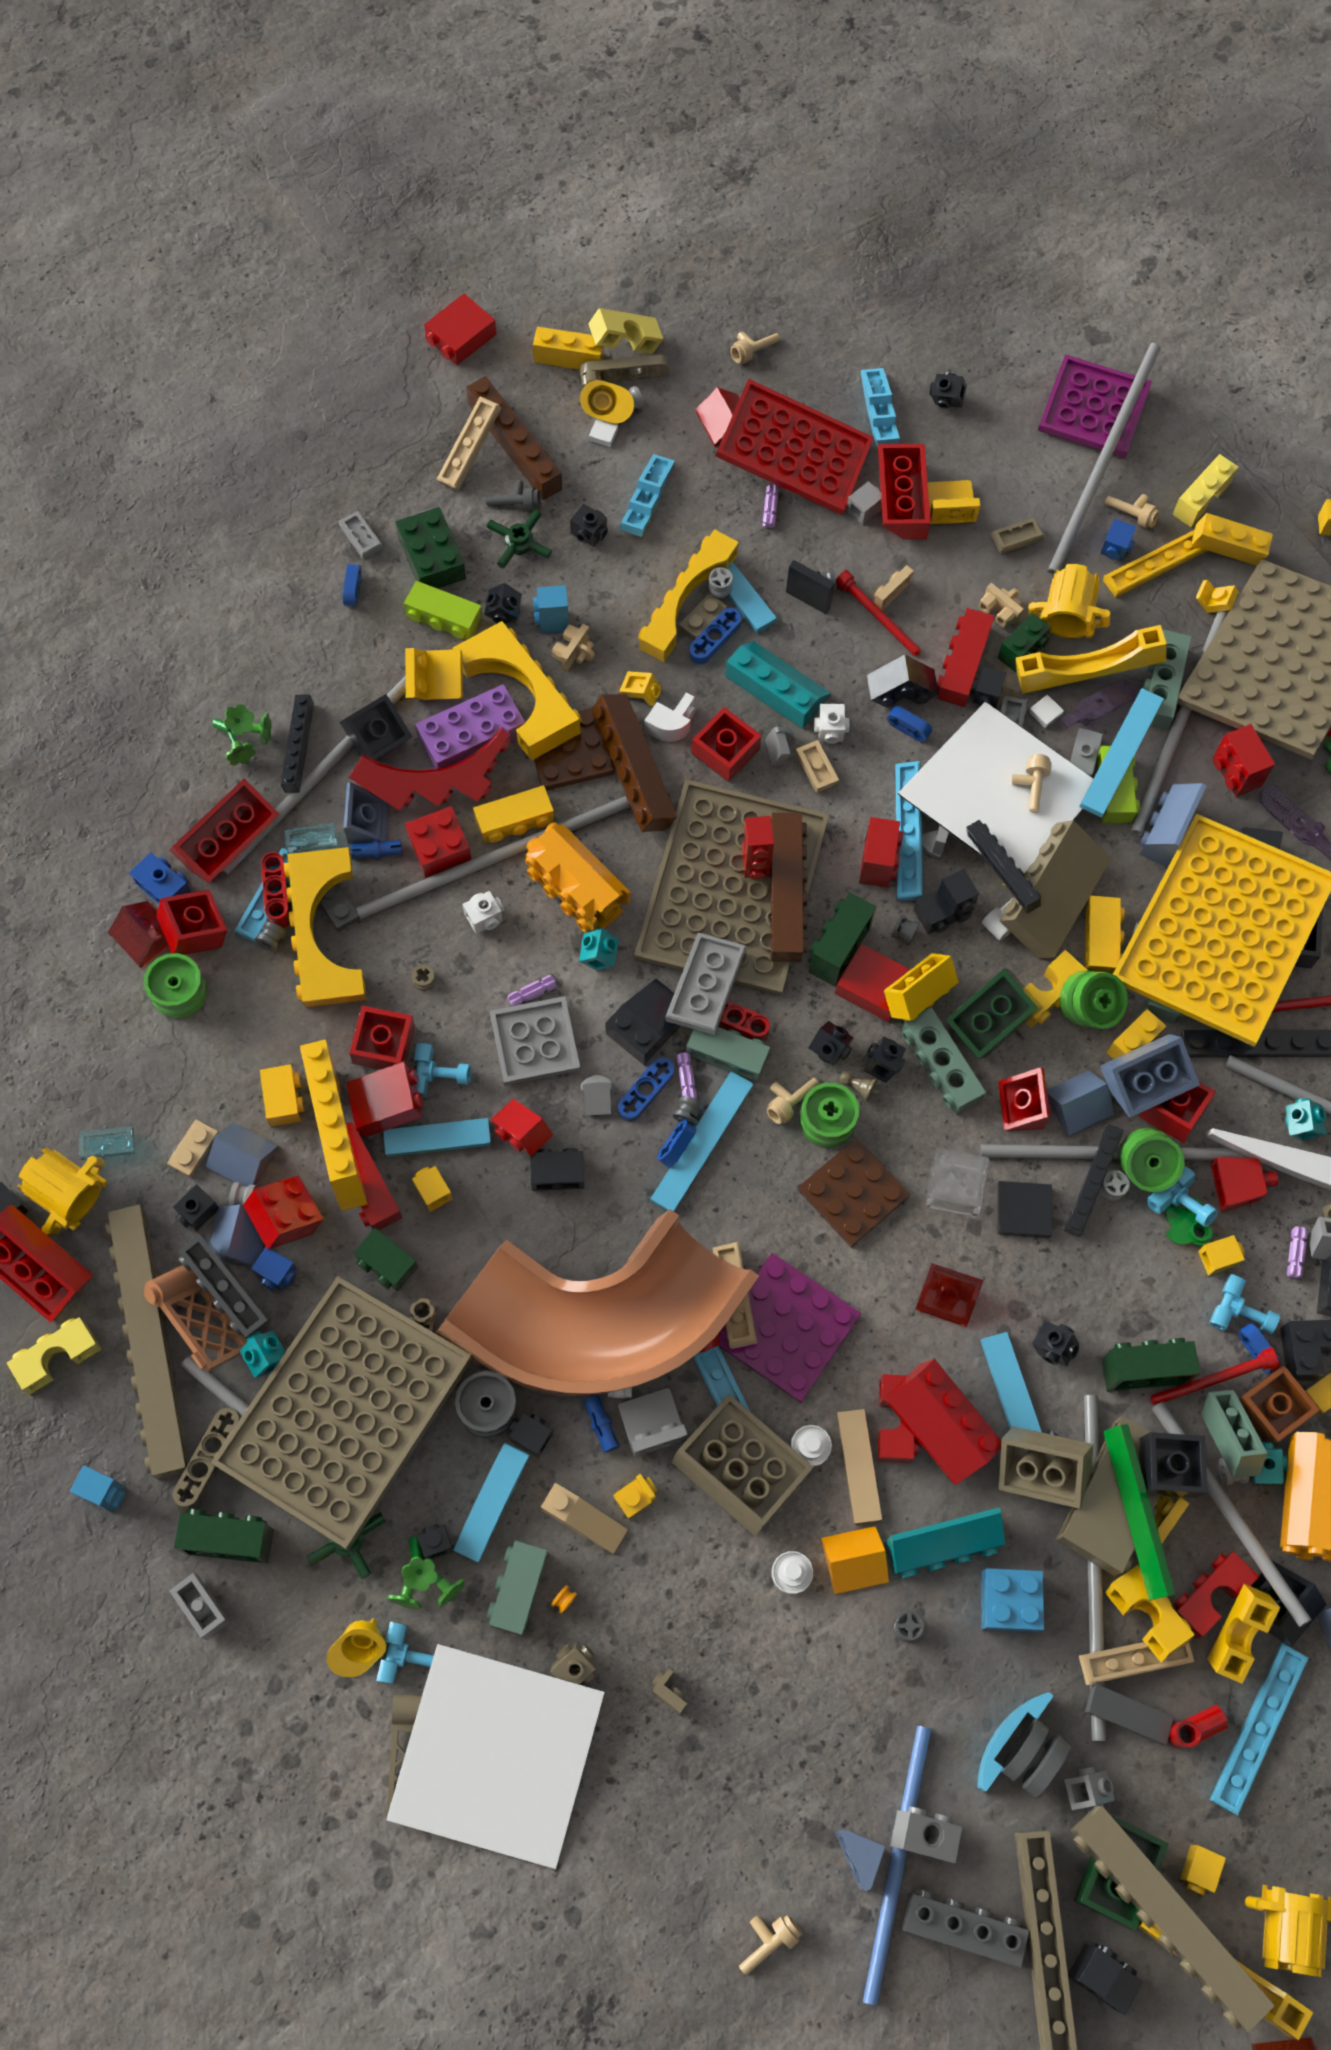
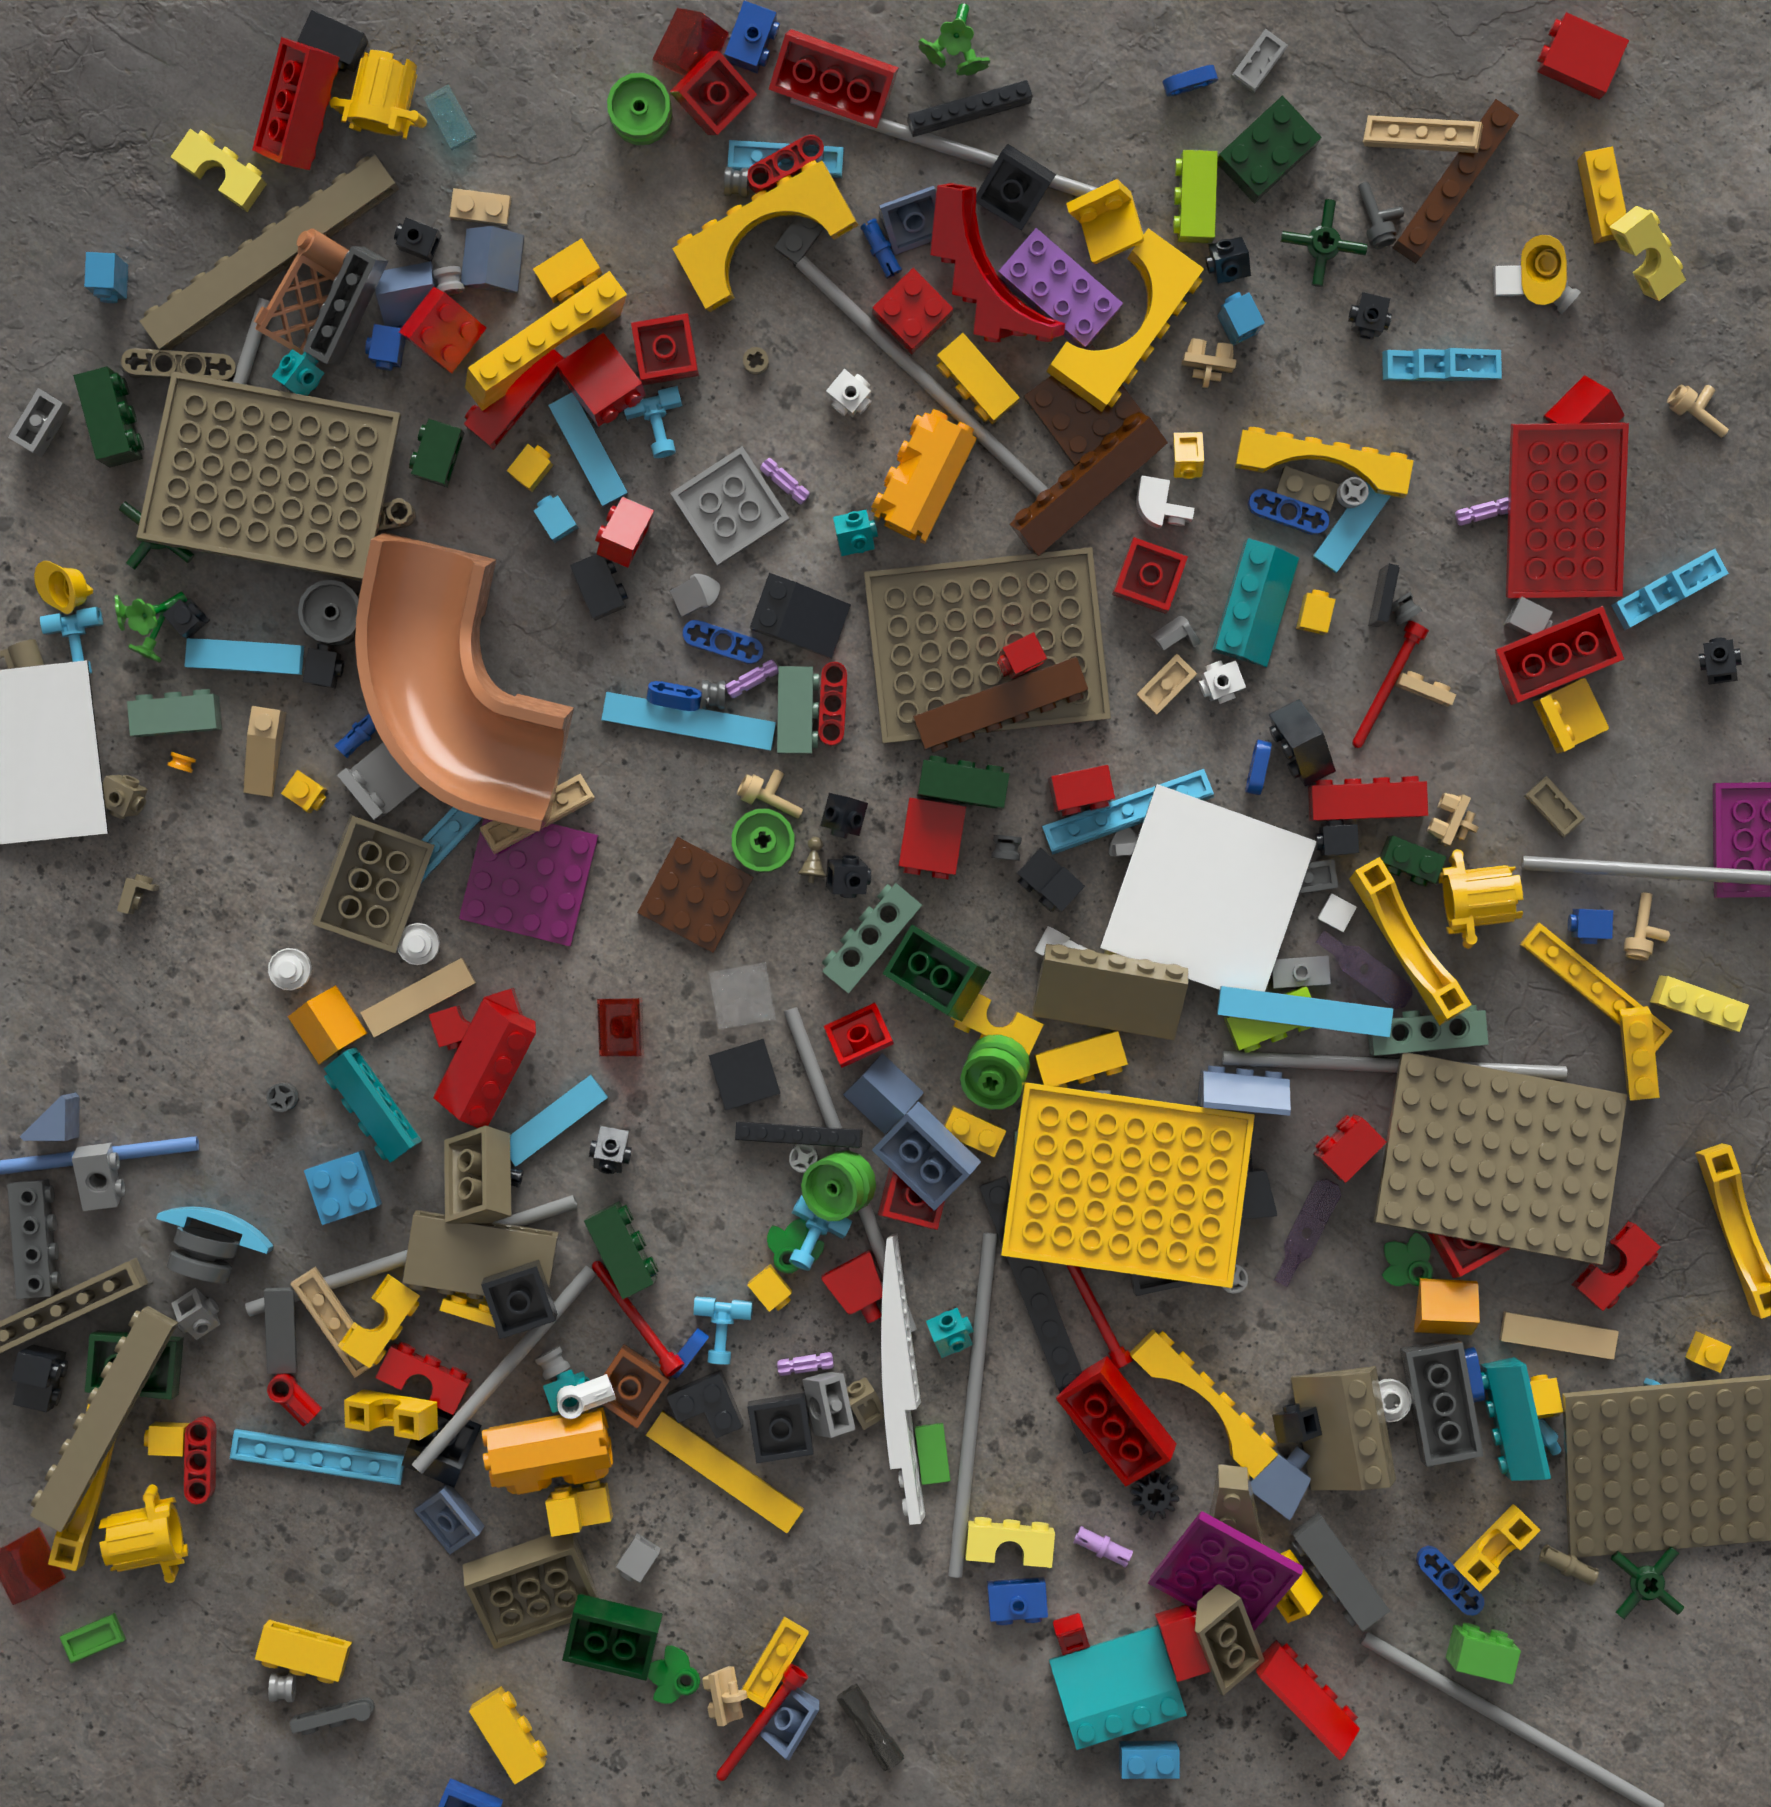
camera: 70 degrees right, 20 degrees up
clear light blue plate [285,823,337,854] -> none
dark tan beam [580,355,669,388] -> none
light grey tile [666,932,747,1035] -> none
yellow brick [884,953,959,1021] -> none
black piece [966,820,1042,914] -> none
tan piece [1012,754,1052,813] -> none
green tile [1103,1424,1175,1601] -> none
yellow bracket [1196,580,1239,613] -> none
sand green brick [1201,1390,1267,1478] -> none
none -> red beam [184,1416,217,1505]
none -> medium azure brick [534,495,579,543]
none -> white piece [557,1374,616,1419]
none -> yellow brick [1296,590,1336,635]

